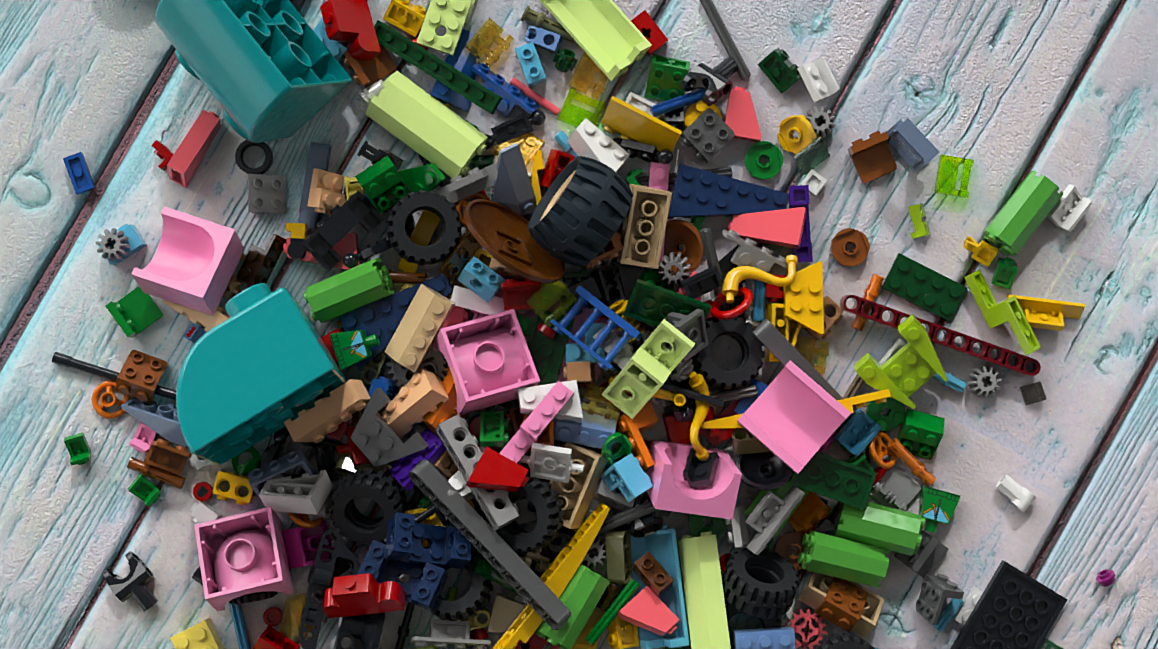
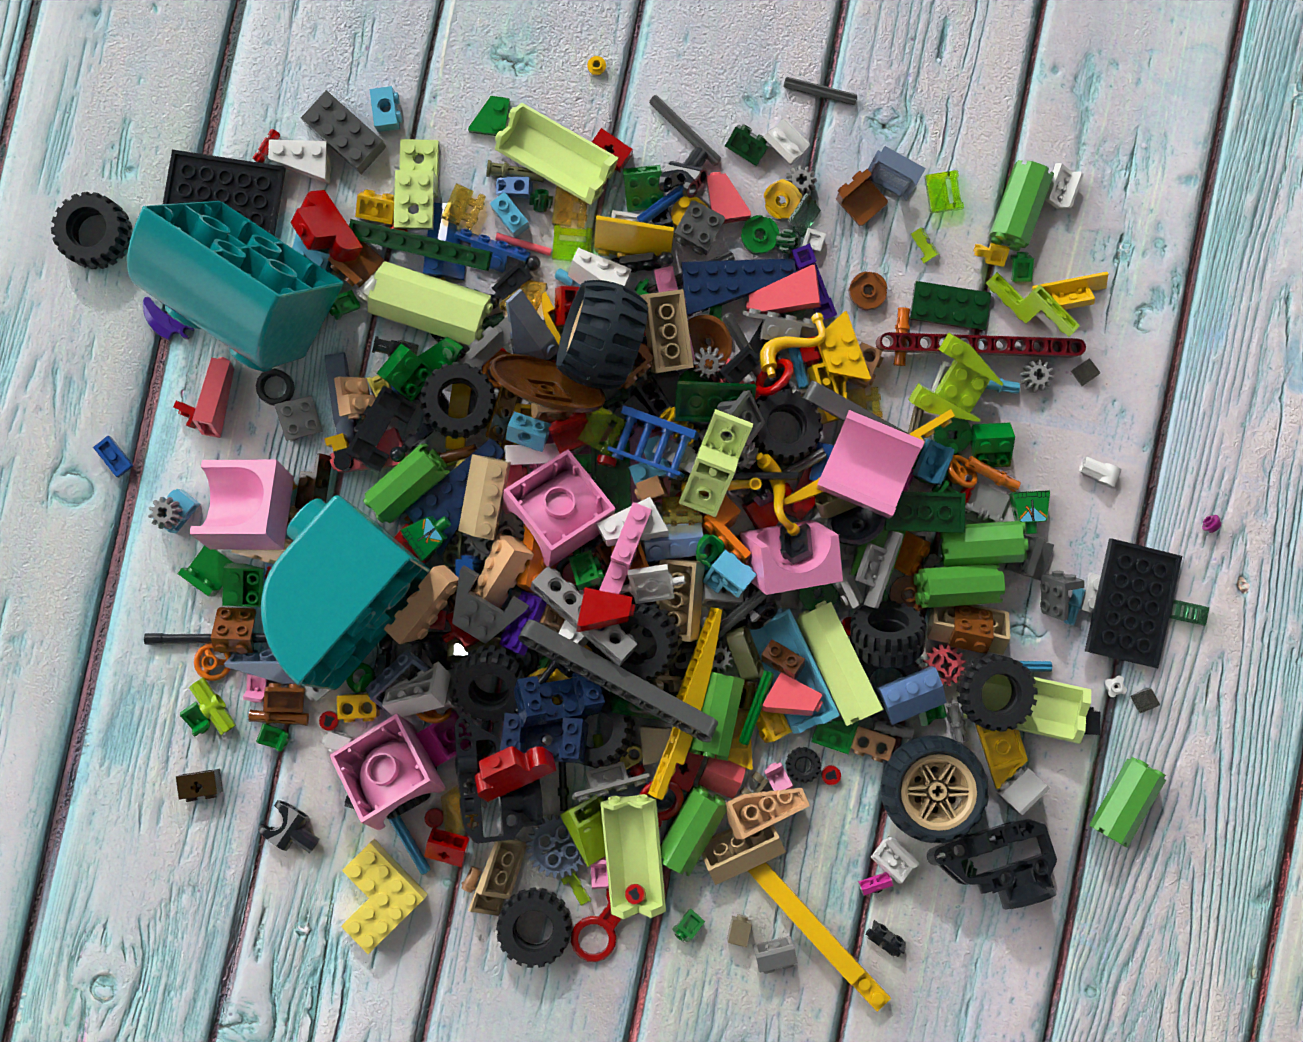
camera: 15 degrees left, 0 degrees up
none -> dark purple piece [143,297,195,341]
none -> dark brown brick [176,768,223,802]
none -> lime piece [189,678,236,735]
none -> green slope [222,563,264,607]
none -> green bracket [329,290,361,320]
none -> dark green gear [776,229,799,254]
none -> dark grey axle [783,77,857,105]

